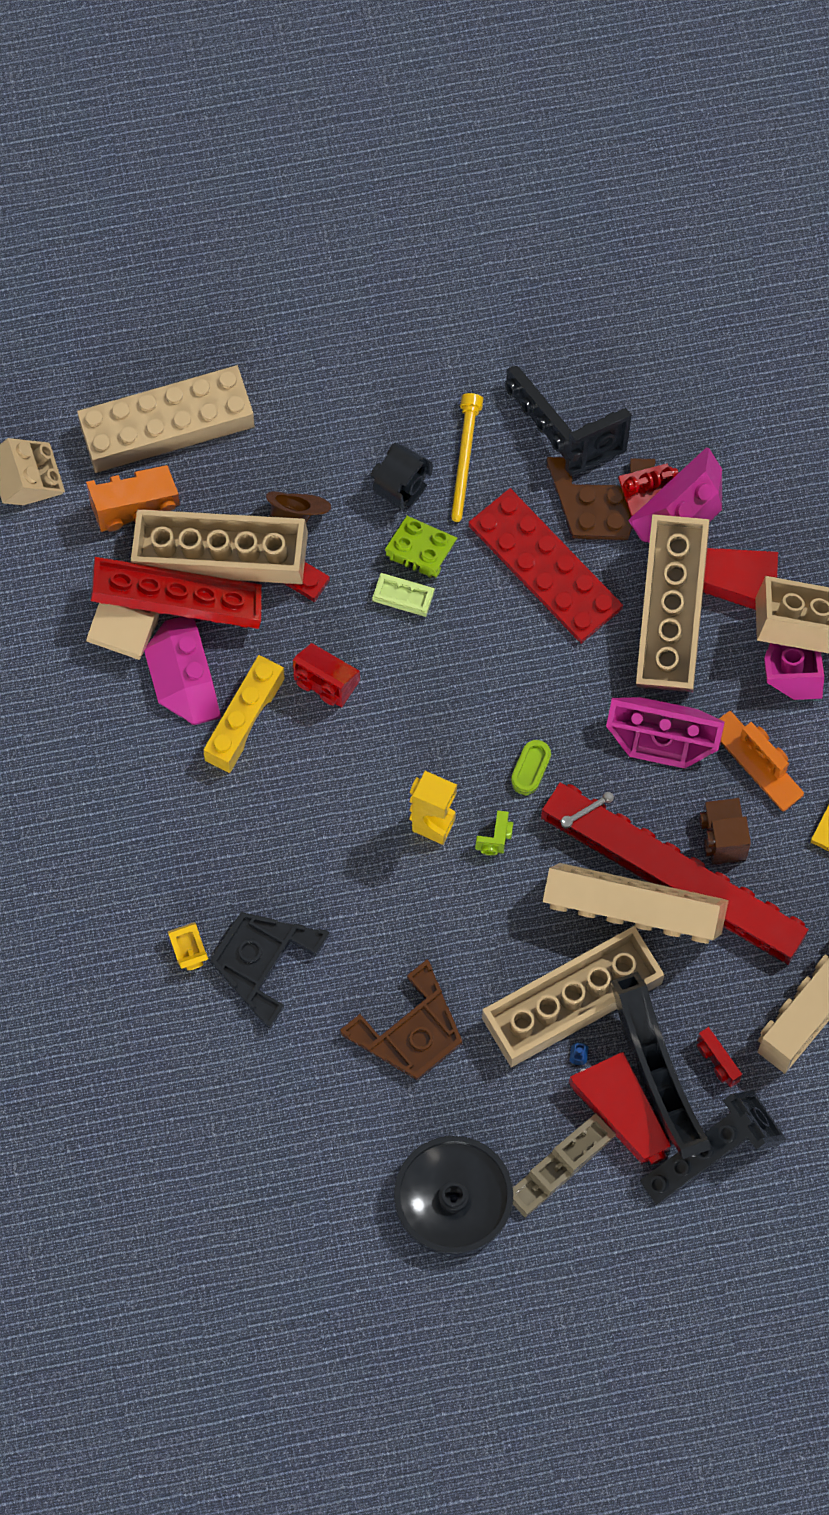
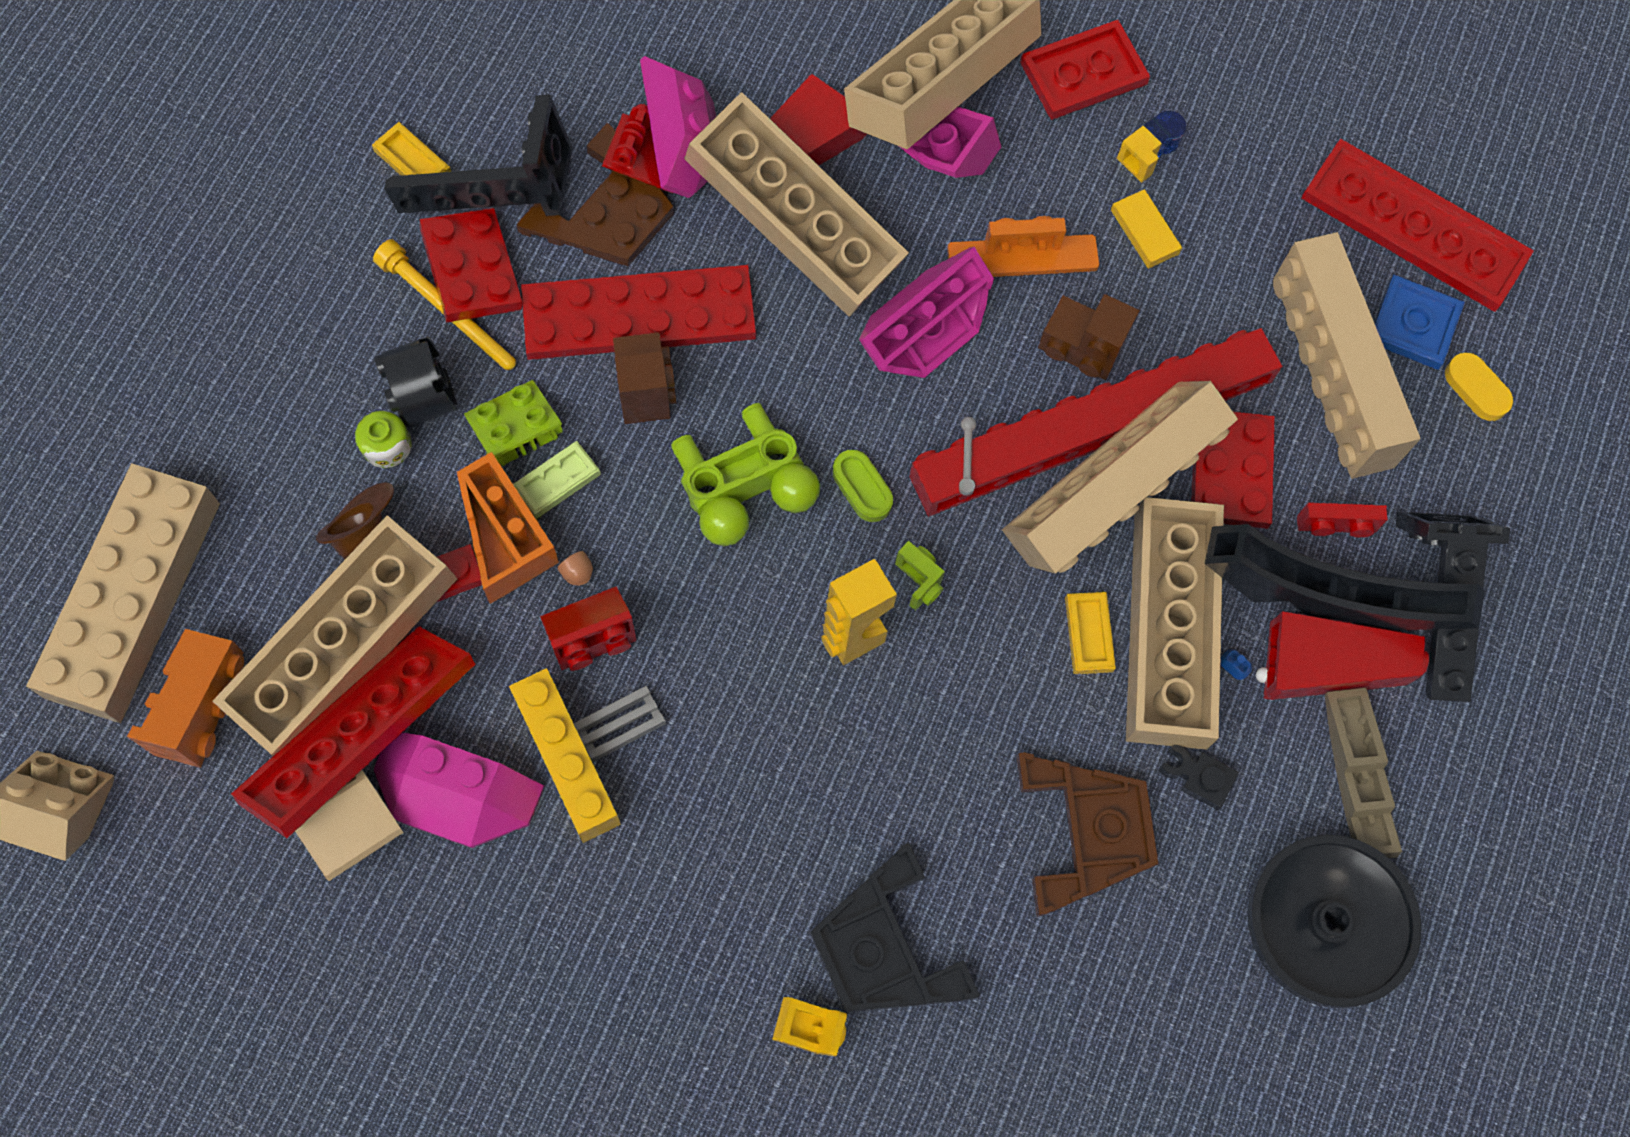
camera: 60 degrees left, 0 degrees up
none -> lime head [355,411,412,468]
none -> yellow tile [372,122,451,176]
none -> red plate [419,208,522,323]
none -> orange wedge [457,452,559,604]
none -> nougat hinge [557,551,593,586]
none -> light grey tile [573,686,666,762]
none -> reddish brown brick [613,333,677,424]
none -> lime piece [671,403,820,547]
none -> yellow tile [1065,592,1116,674]
none -> black plate [1159,745,1239,811]
none -> red plate [1191,412,1275,529]

